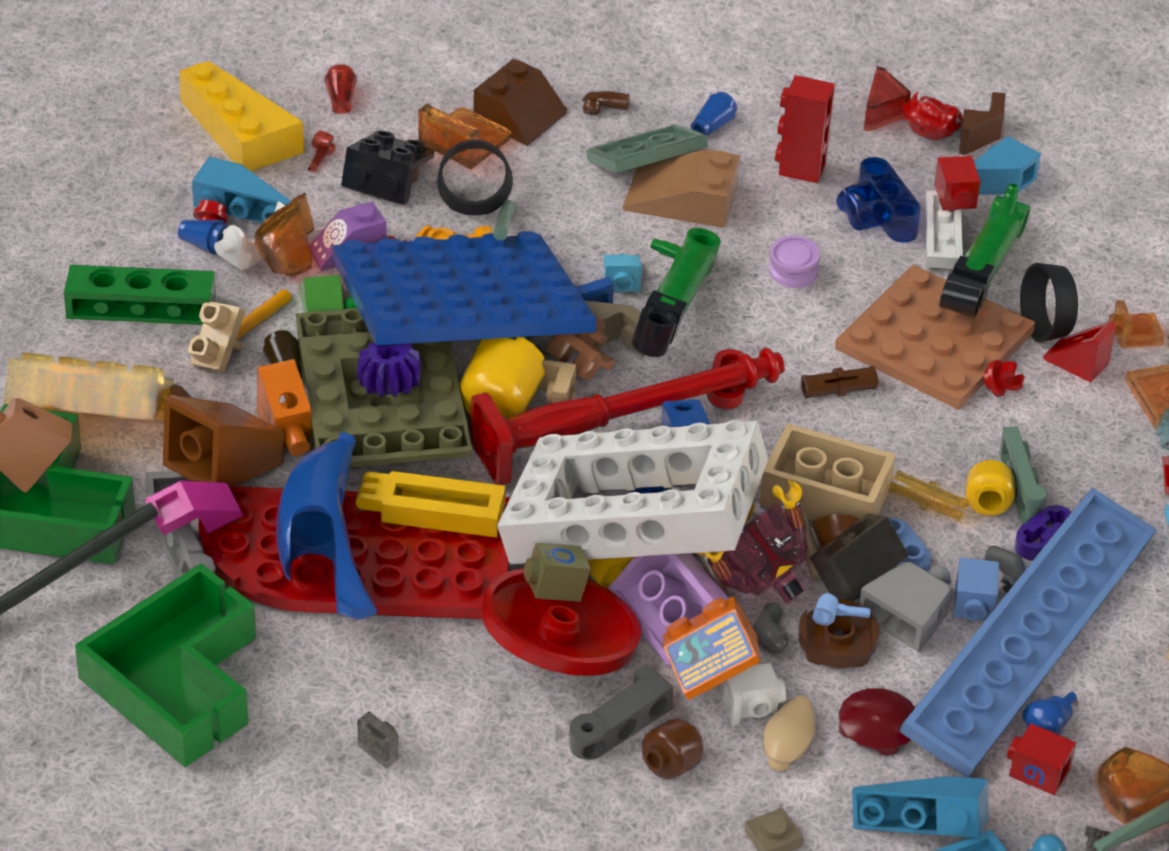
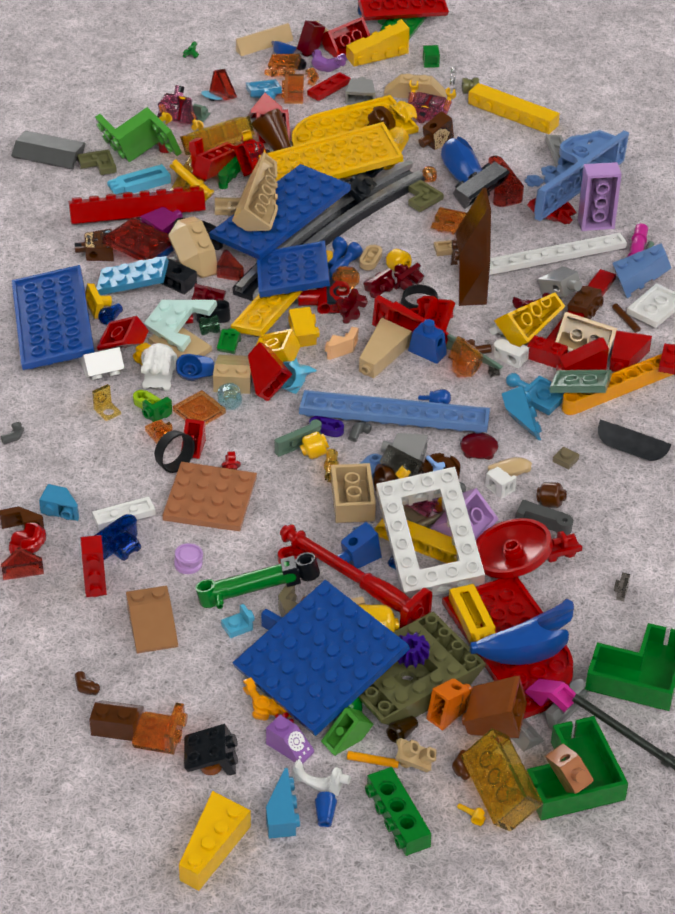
camera: 115 degrees left, 0 degrees up
red plate [193,200,228,224] -> none
clear orange helmet [254,193,315,276] -> none
clear red hand [308,130,336,172] -> none
clear red cone [324,64,358,113] -> none
black tyre [437,140,513,215] -> none
sand green bar [493,200,516,240] -> none
olive brick [524,543,591,602] -> none
sand green tile [586,124,708,173] -> none
slope [663,596,760,701] -> none
blue cone [691,91,737,136] -> none
reddish brown pin [801,366,878,399] -> none
red brick [934,156,981,210] -> none
piece [939,183,1031,318] -> none
medium blue brick [953,557,999,621] -> none
red brick [1007,723,1076,796] -> none
none -> red hips [547,531,582,563]

